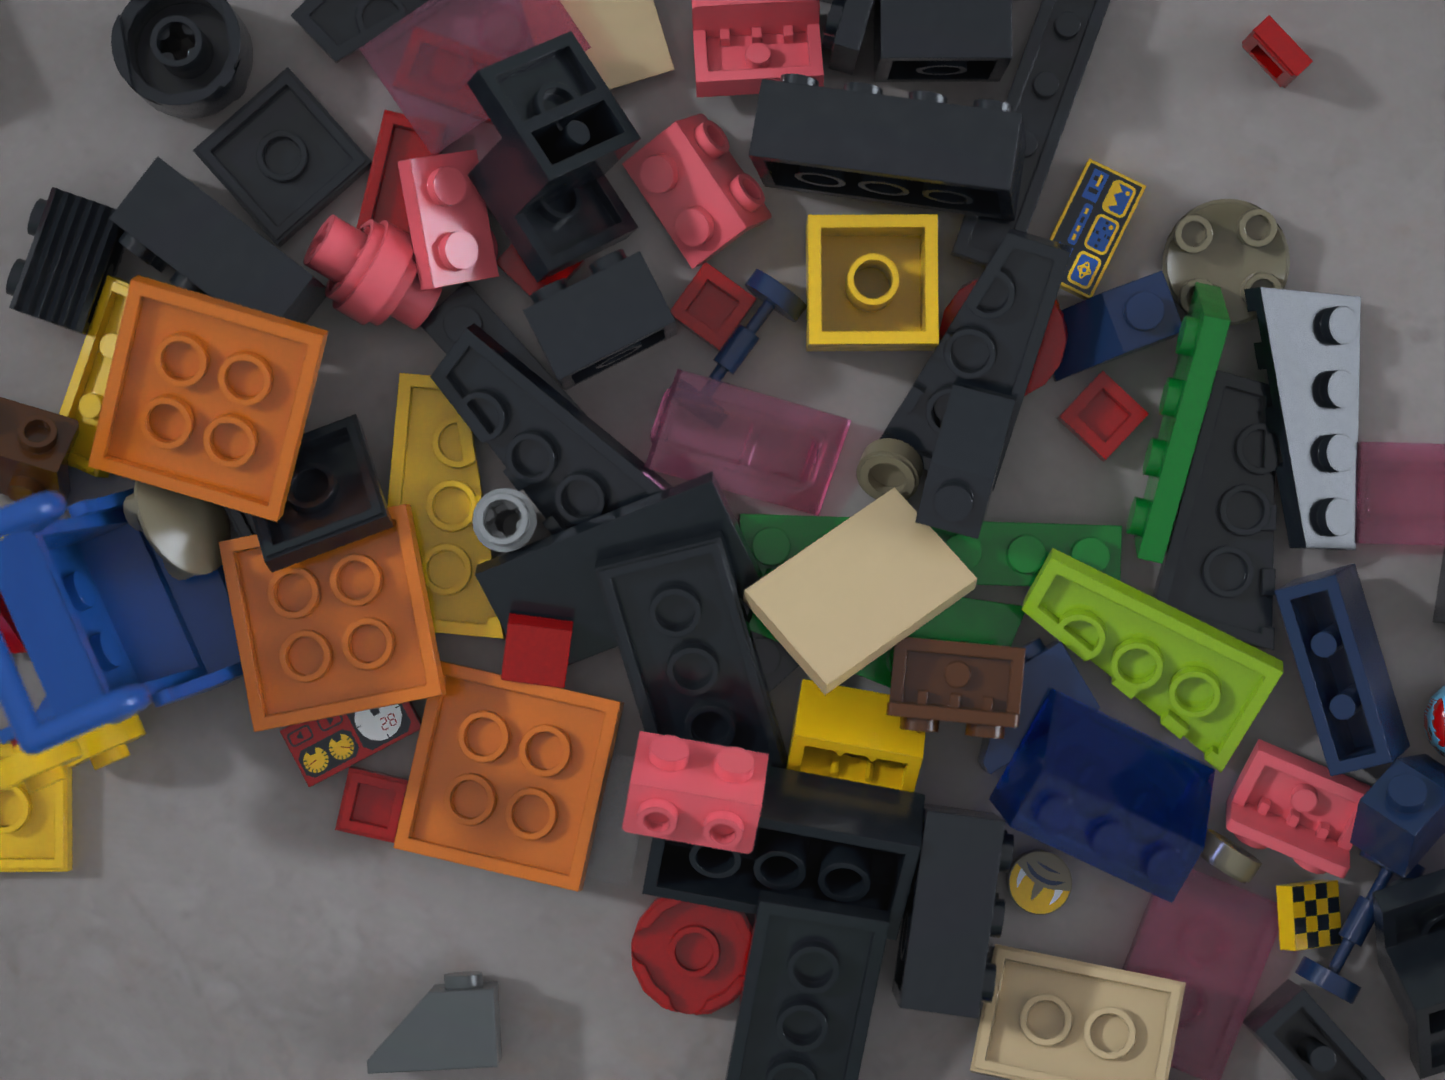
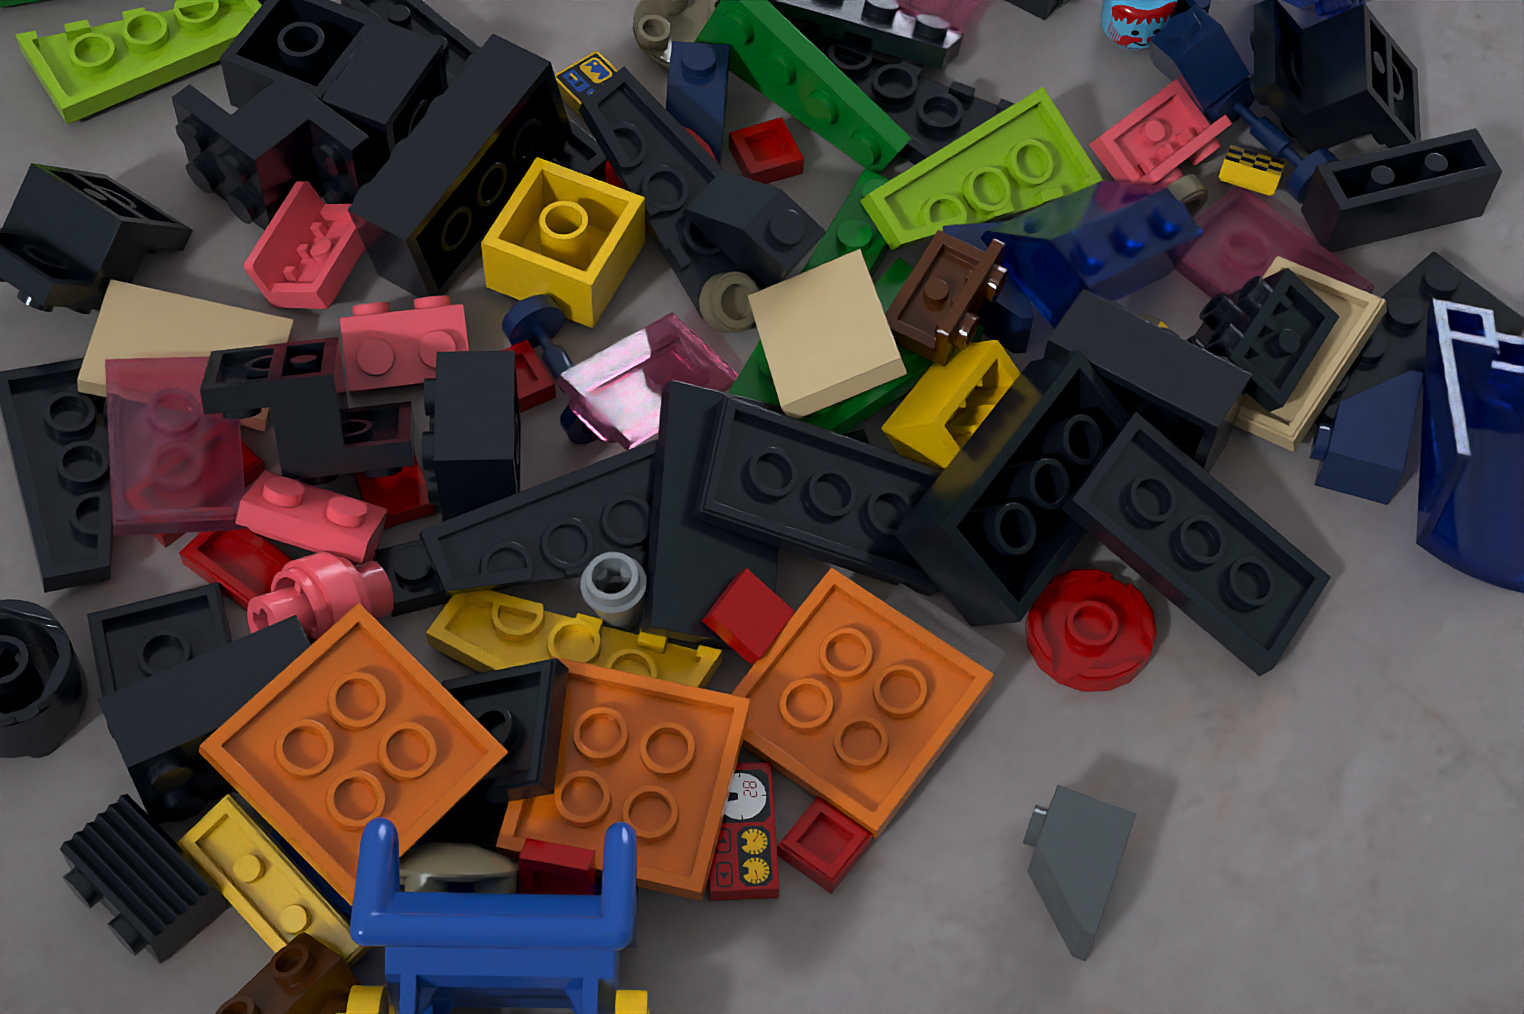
camera: 65 degrees left, 30 degrees down
coral bracket [622,731,769,854] -> none
dark blue brick [1275,563,1410,776] -> none
none -> red tile [519,838,595,895]
none -> black bracket [1186,268,1340,412]

